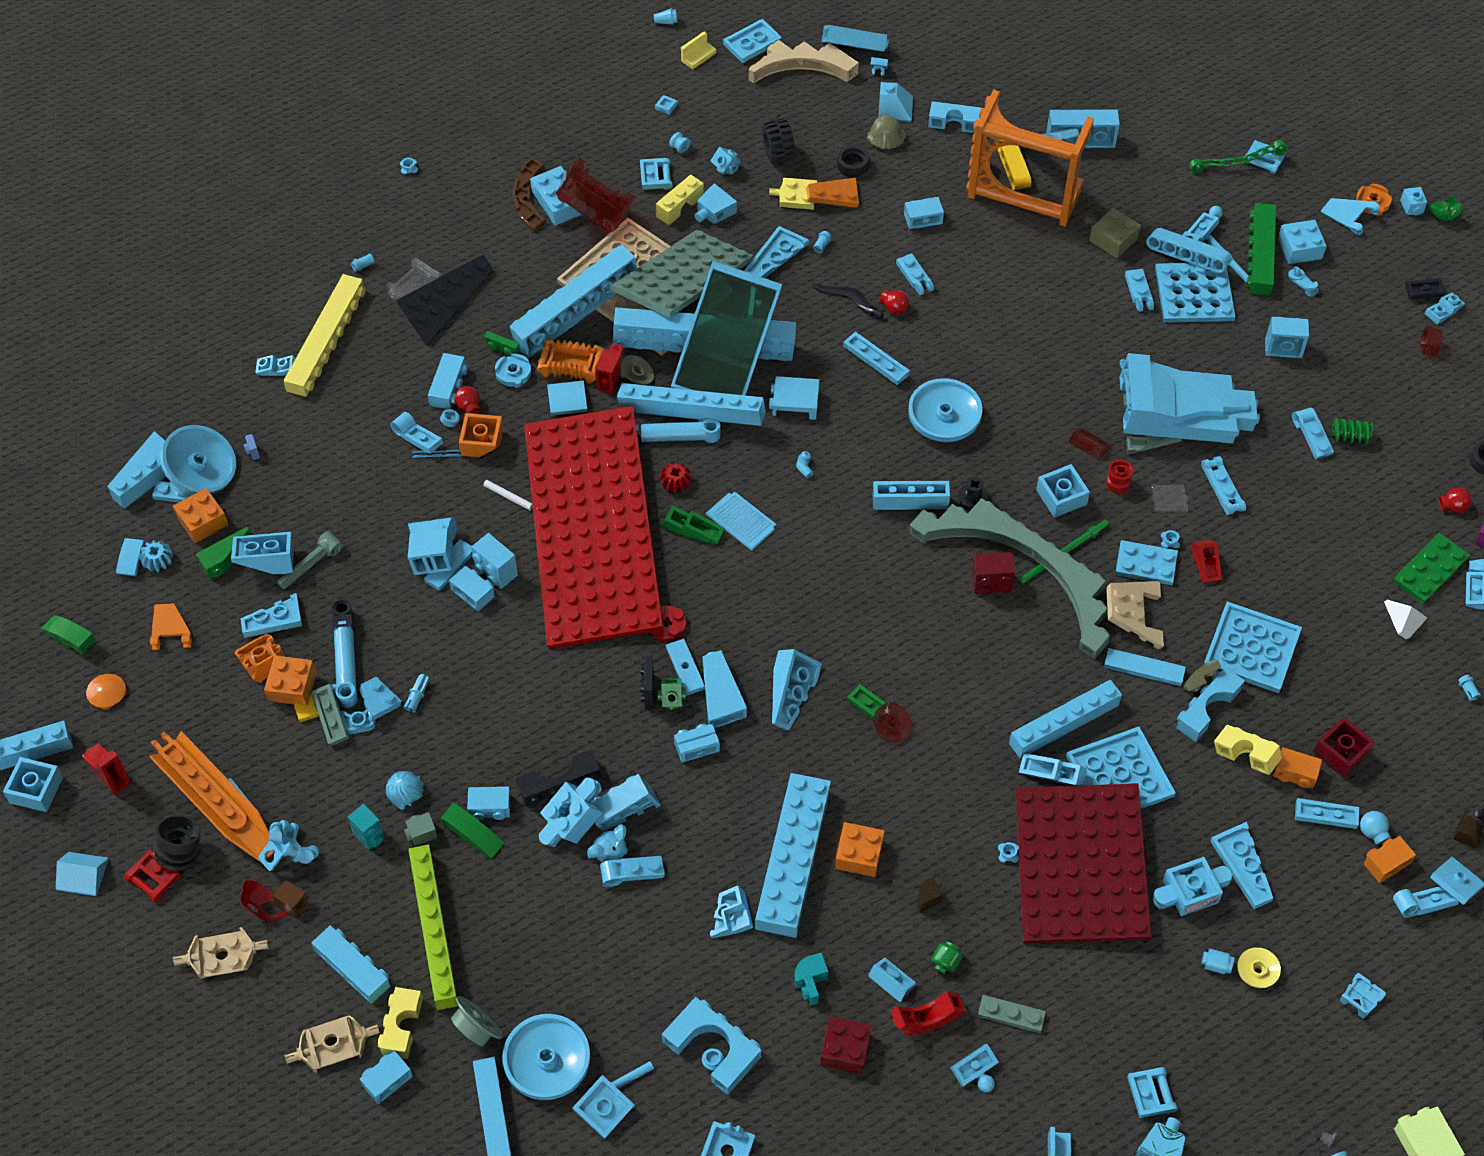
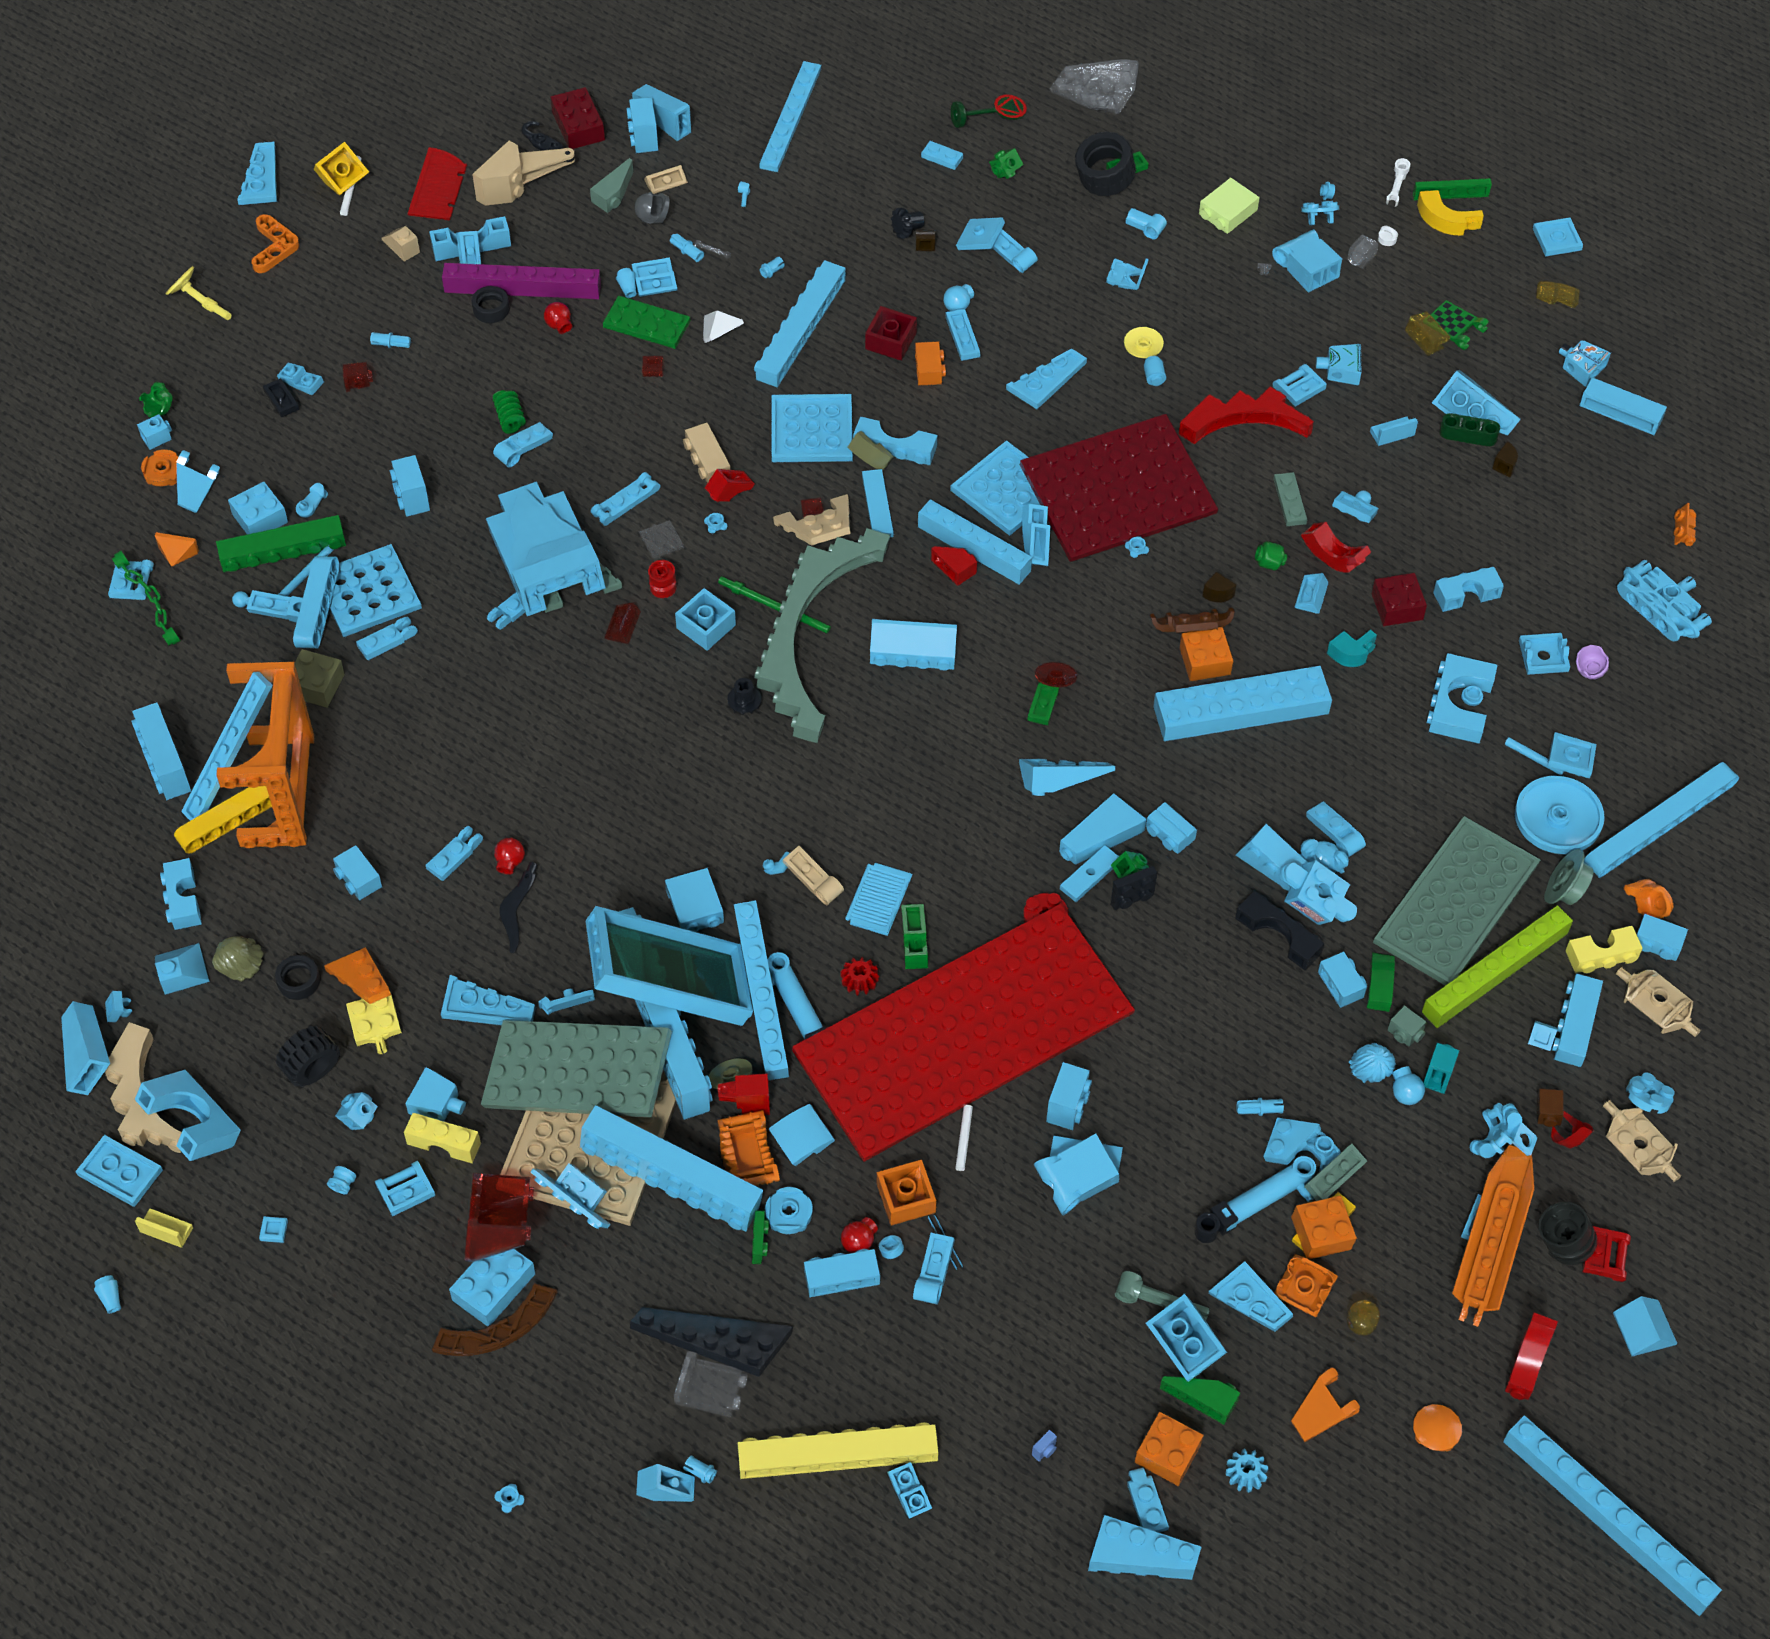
camera: 115 degrees left, 0 degrees up
medium azure brick [3,757,63,812] -> none
green slope [41,615,96,655] -> none
medium azure slope [116,538,145,577] -> none
medium azure dish [160,425,236,495] -> none
medium azure brick [449,566,495,611] -> none
medium azure slope [710,886,753,938] -> none
medium azure pin [813,231,831,254] -> none
medium azure plate [843,332,910,385] -> none
medium azure brick [873,481,950,510] -> none
medium azure dish [908,379,982,442] -> none
dark red brick [971,552,1015,595] -> none
medium azure plate [1115,540,1178,585] -> none
medium azure brick [1153,857,1232,916] -> none
light yellow arch [1214,725,1282,775] -> none
orange brick [1364,836,1416,883] -> none
none -> medium azure arch [135,1070,241,1161]
none -> orange slope [155,532,199,566]
none -> medium azure axle [370,332,411,348]
none -> medium azure bracket [531,1163,610,1229]
none -> medium azure slope [636,1464,695,1502]
none -> clear red plate [642,356,663,377]
none -> tan brick [683,423,730,483]
none -> medium azure brick [754,260,845,388]
none -> tan plate [783,846,844,905]
none -> clear red plate [801,498,824,519]
none -> medium azure slope [870,619,957,670]
none -> red slope [931,546,977,586]
none -> medium azure piece [1126,208,1167,239]
none -> reddish brown plate [1150,608,1235,633]
none -> red arch [1179,386,1314,445]
none -> clear yellow head [1347,1300,1380,1336]
none -> sand green plate [1373,816,1540,986]
none -> medium azure piece [1392,1066,1425,1105]
none -> medium azure arch [1433,567,1504,612]
none -> medium azure plate [1528,1021,1557,1051]
none -> orange hair [1624,879,1674,919]
none -> medium azure plate [1626,1073,1675,1114]

